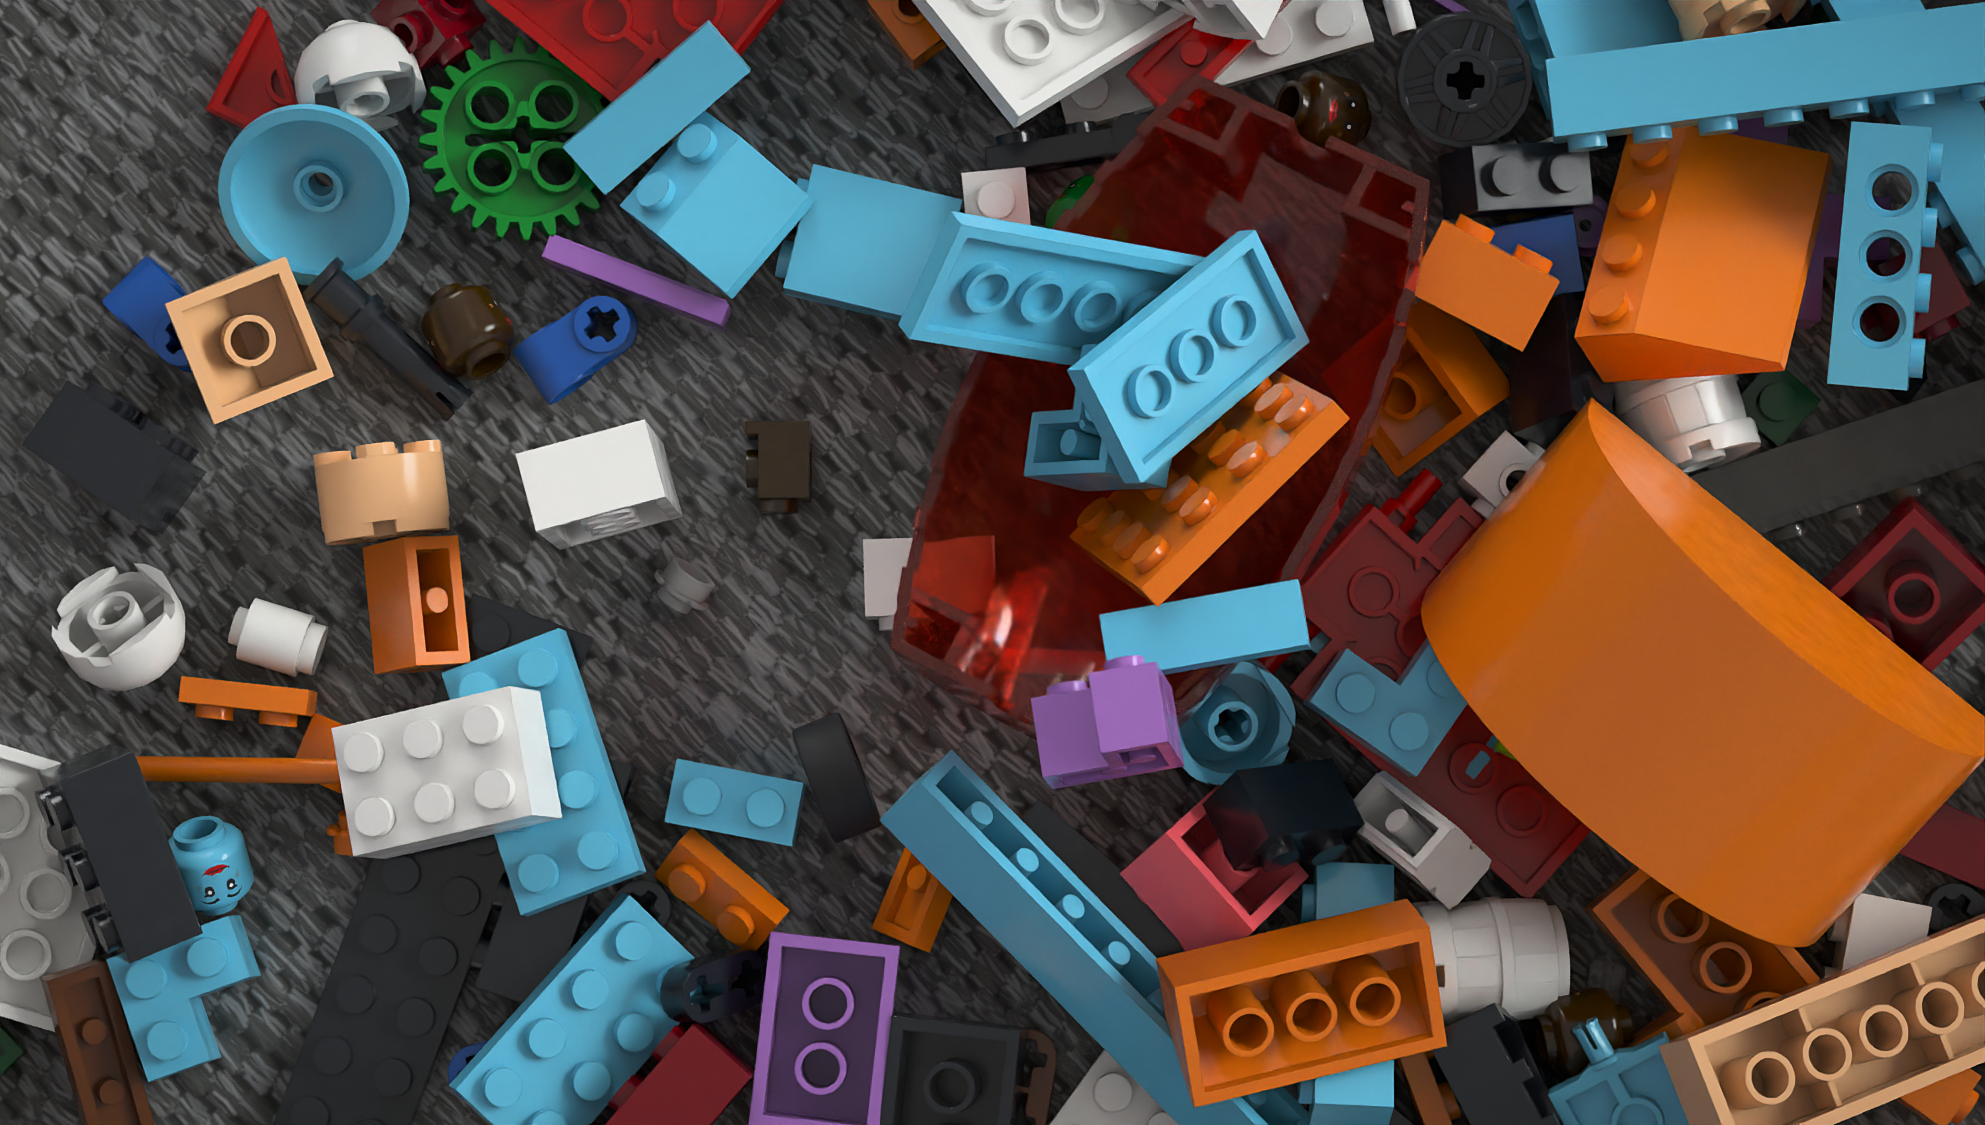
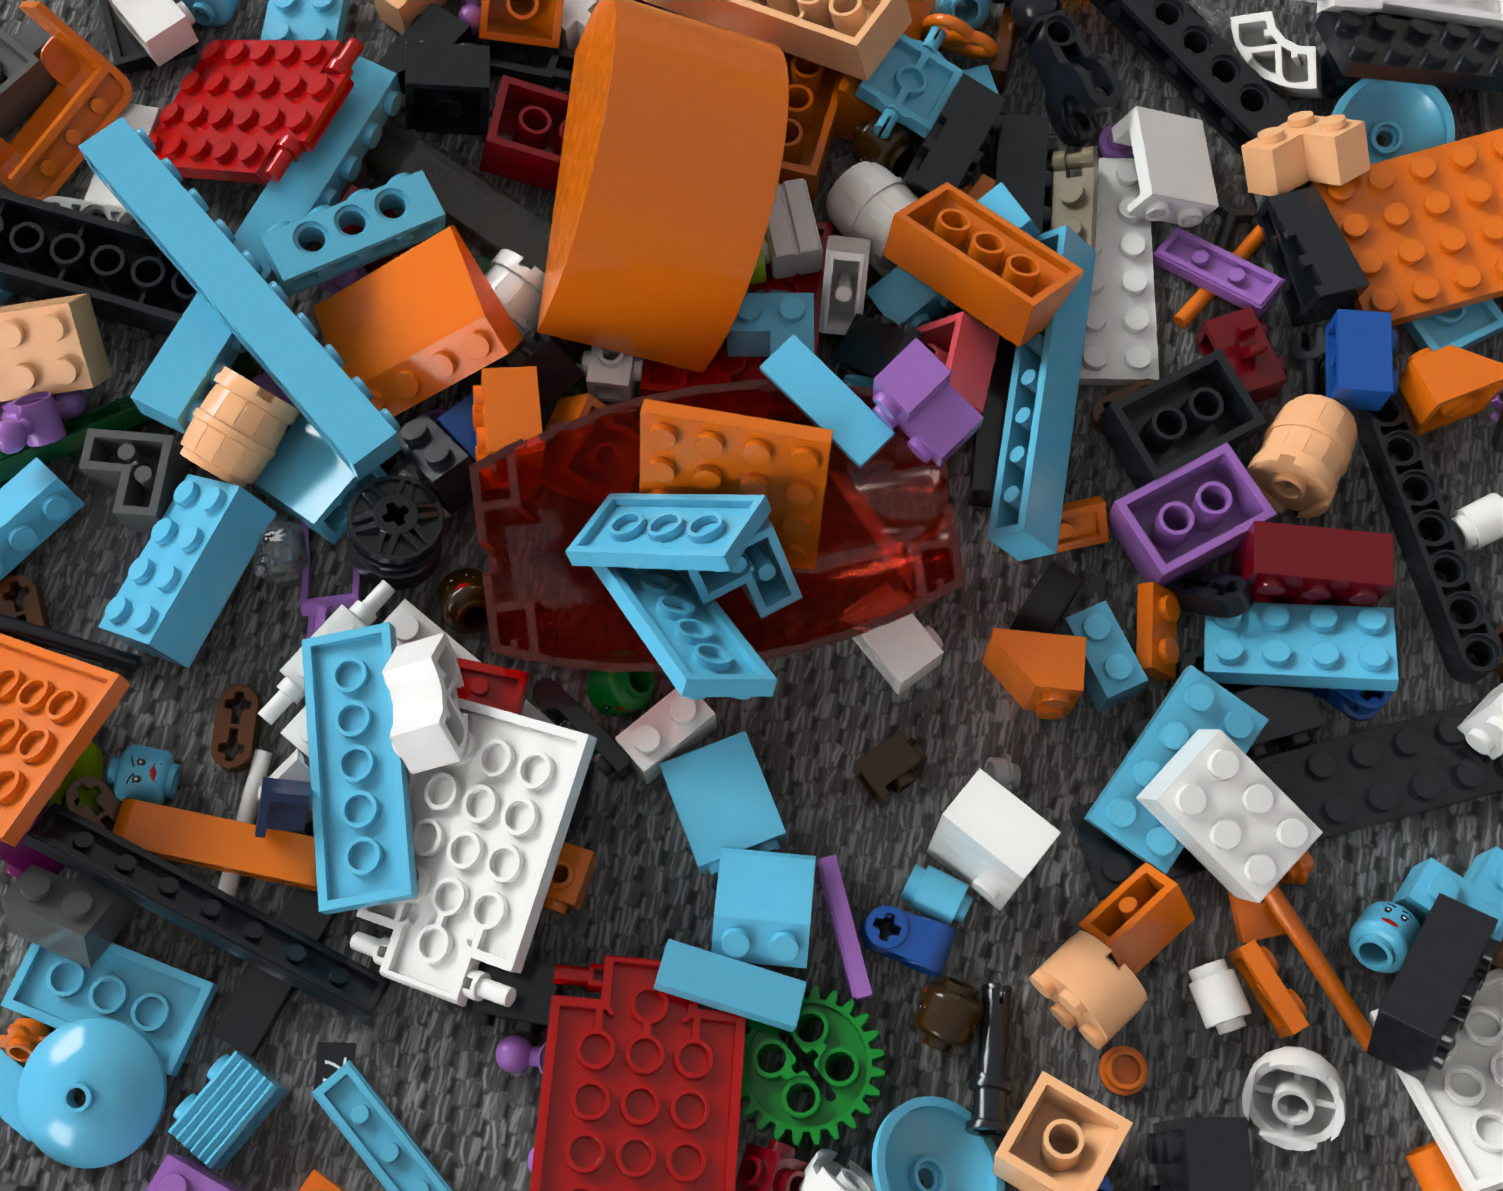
camera: 125 degrees left, 15 degrees down
none -> white brick [762,178,823,279]
none -> medium azure brick [900,864,974,926]
none -> orange slope [982,628,1086,720]
none -> orange plate [1098,1046,1148,1096]

